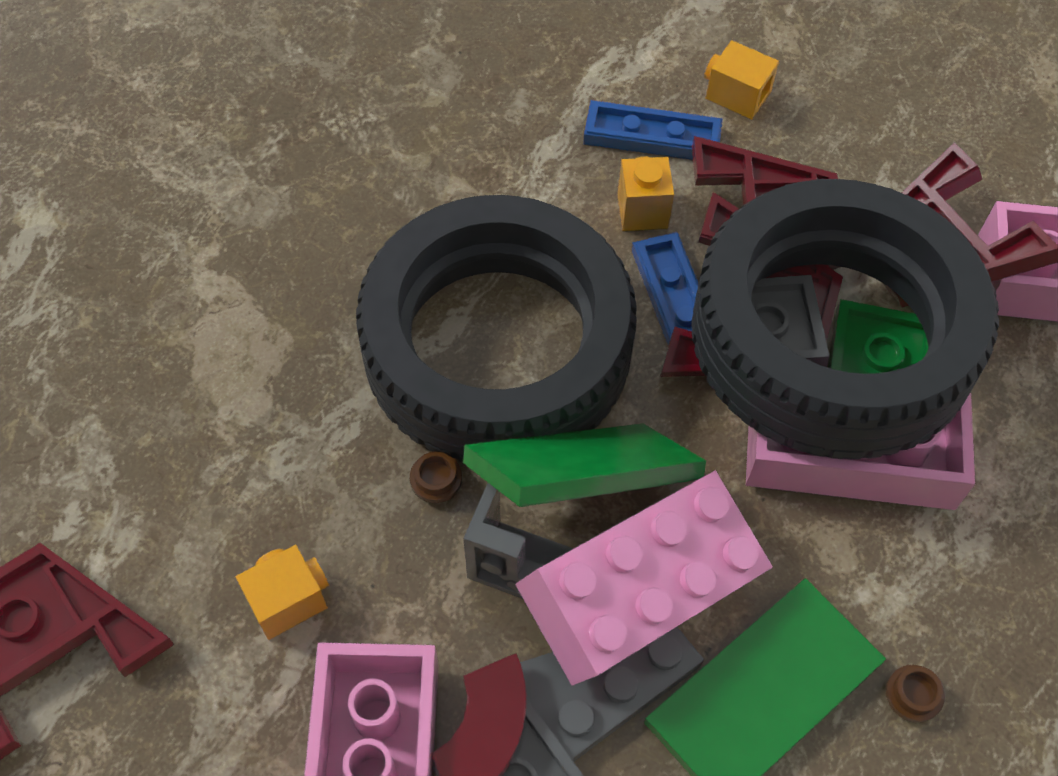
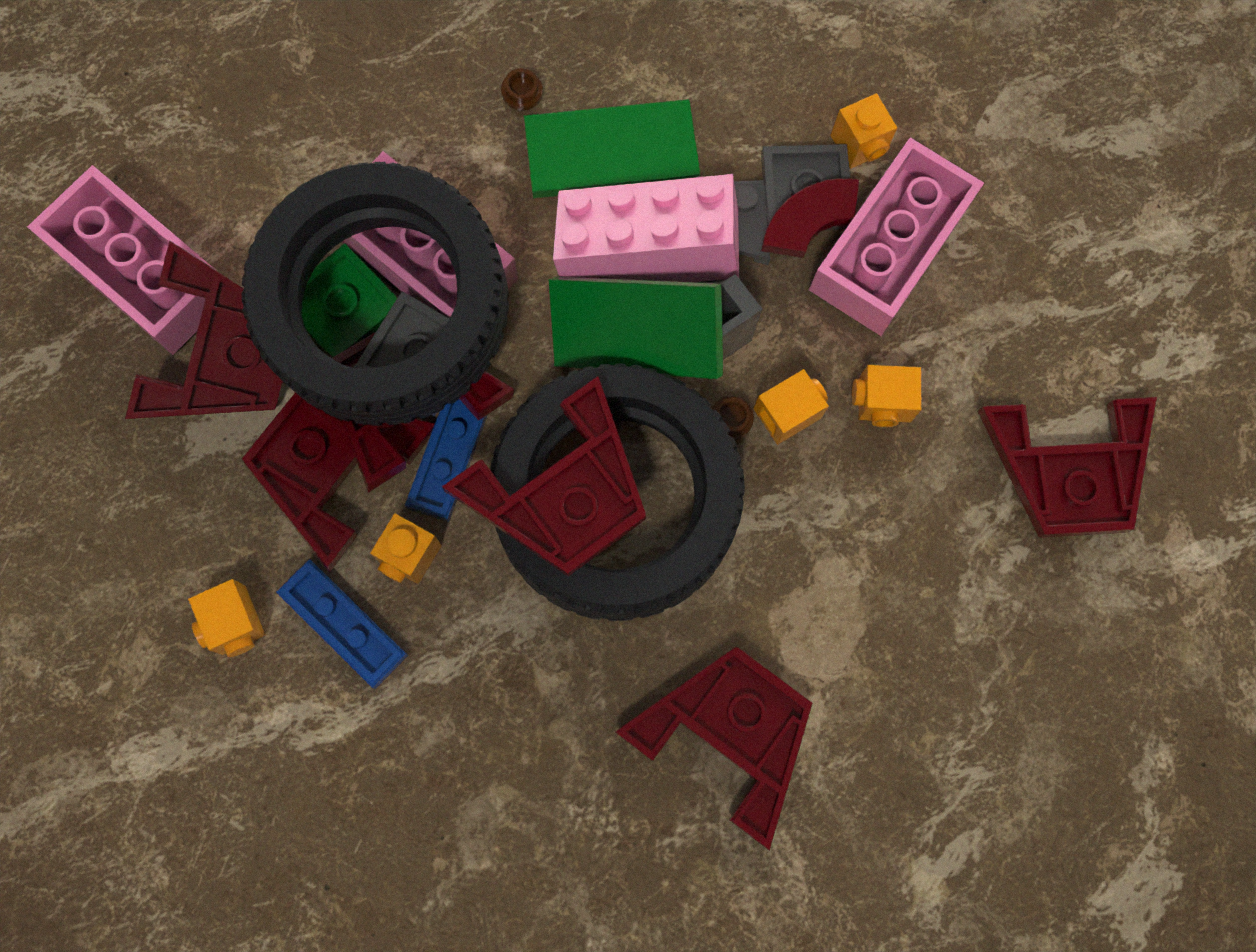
camera: 150 degrees left, 15 degrees up
none -> dark red wing [442,376,646,577]
none -> dark red wing [615,646,813,851]
none -> light orange brick [753,369,829,445]

